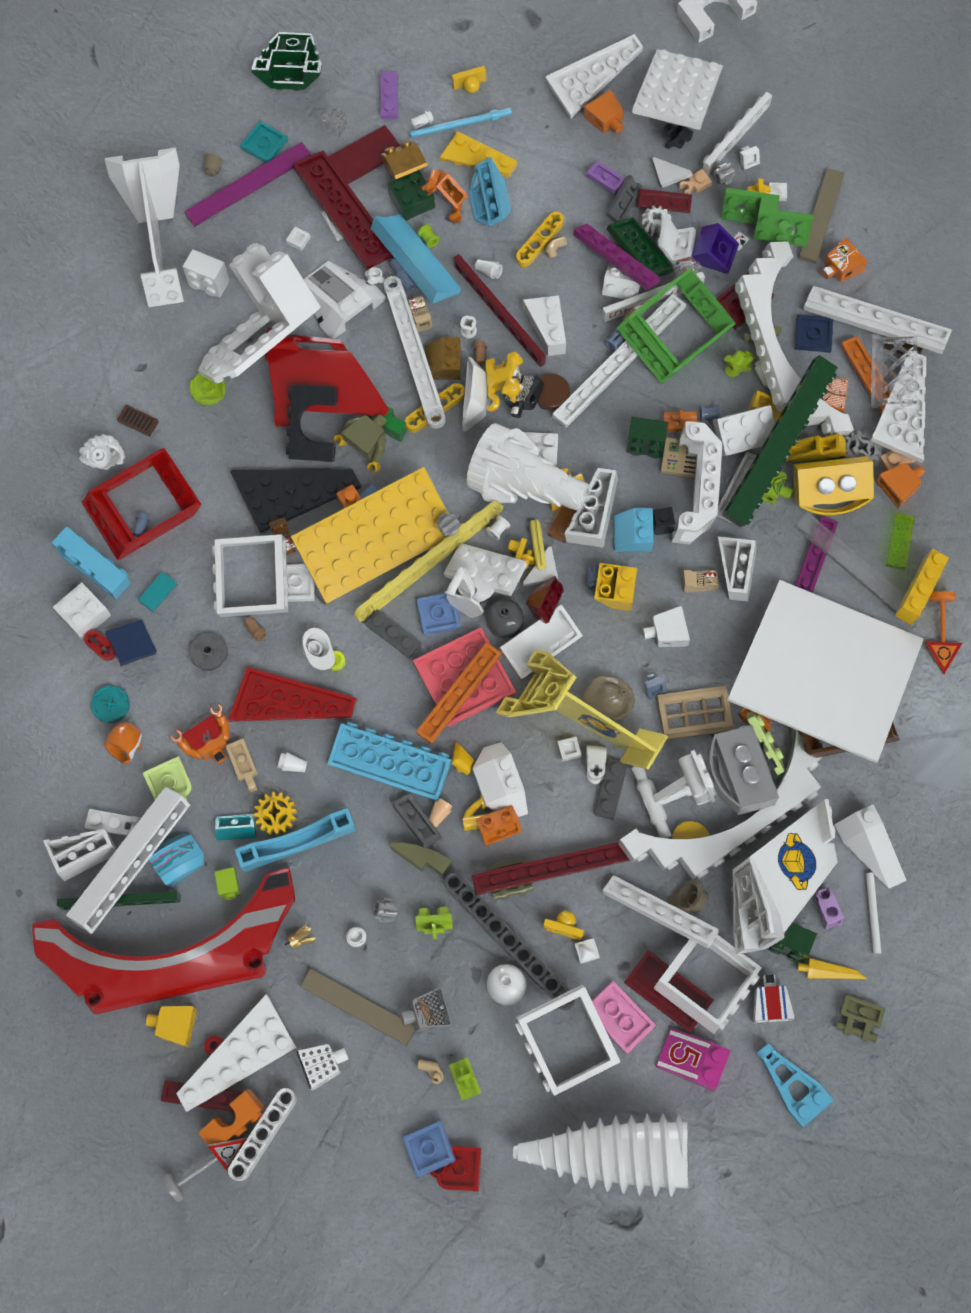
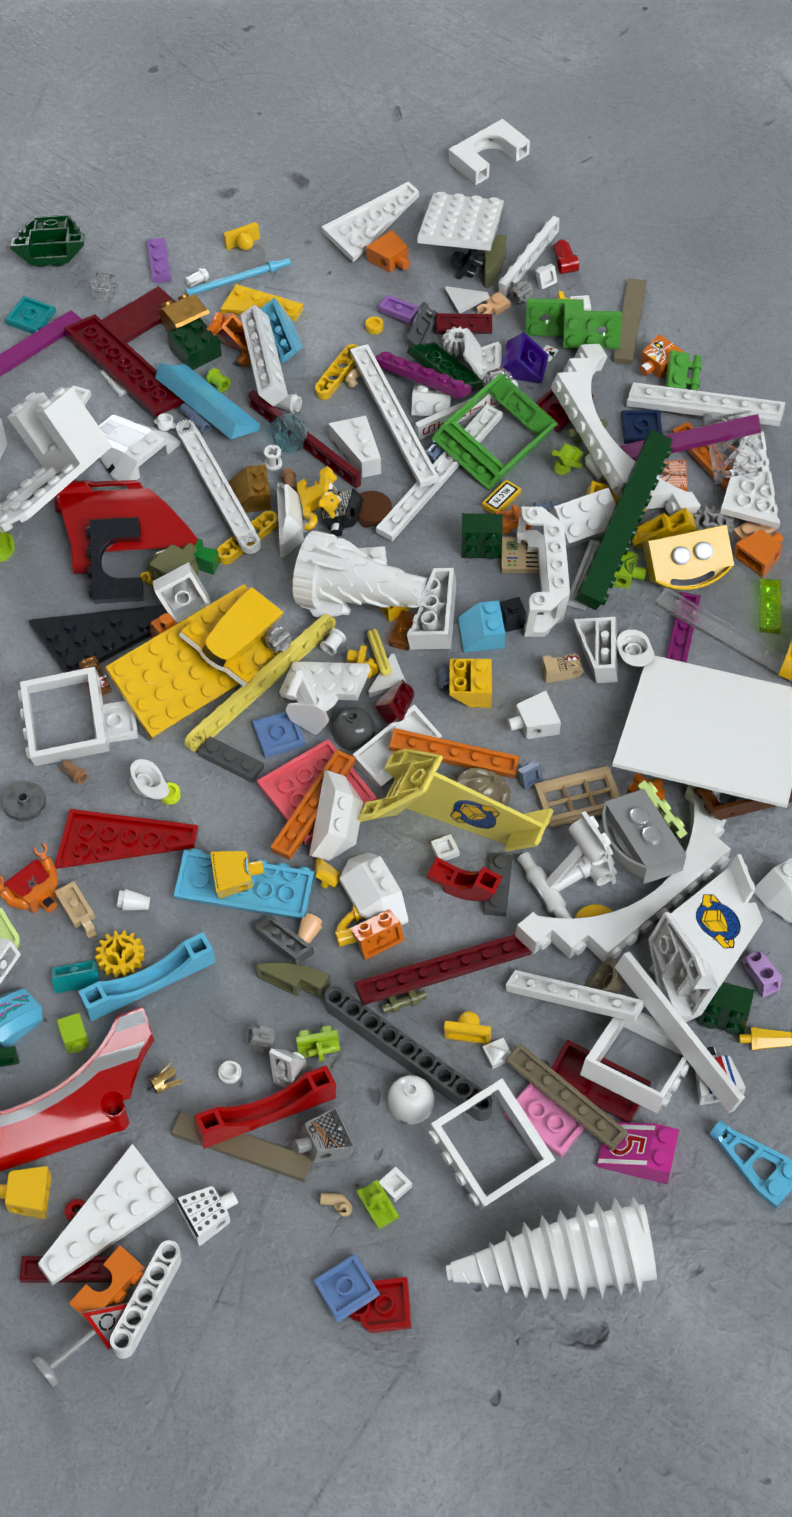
camera: 10 degrees left, 15 degrees down
tan leg [408,295,432,332] -> none
white piece [586,745,606,784] -> none
none -> white brick [153,562,211,623]
none -> yellow slope [179,587,284,687]
none -> red arch [194,1065,336,1149]
none -> yellow torso [210,851,264,899]
none -> white brick [240,305,288,406]
none -> white slope [269,1048,307,1088]
none -> clear light blue plate [270,413,307,453]
none -> white wedge [309,770,363,861]
none -> white plate [350,344,439,488]
none -> yellow tile [365,316,384,335]
none -> white plate [379,1167,412,1202]
none -> orange plate [389,728,520,779]
none -> red arch [426,857,503,901]
none -> tile [482,479,522,514]
none -> olive slope [485,235,507,288]
none -> dark tan tile [505,1043,628,1151]
none -> red piece [553,240,579,274]
none -> white tile [615,951,745,1113]
none -> white piece [616,630,654,666]
none -> magenta tile [619,414,762,461]
none -> bright green plate [665,350,702,391]

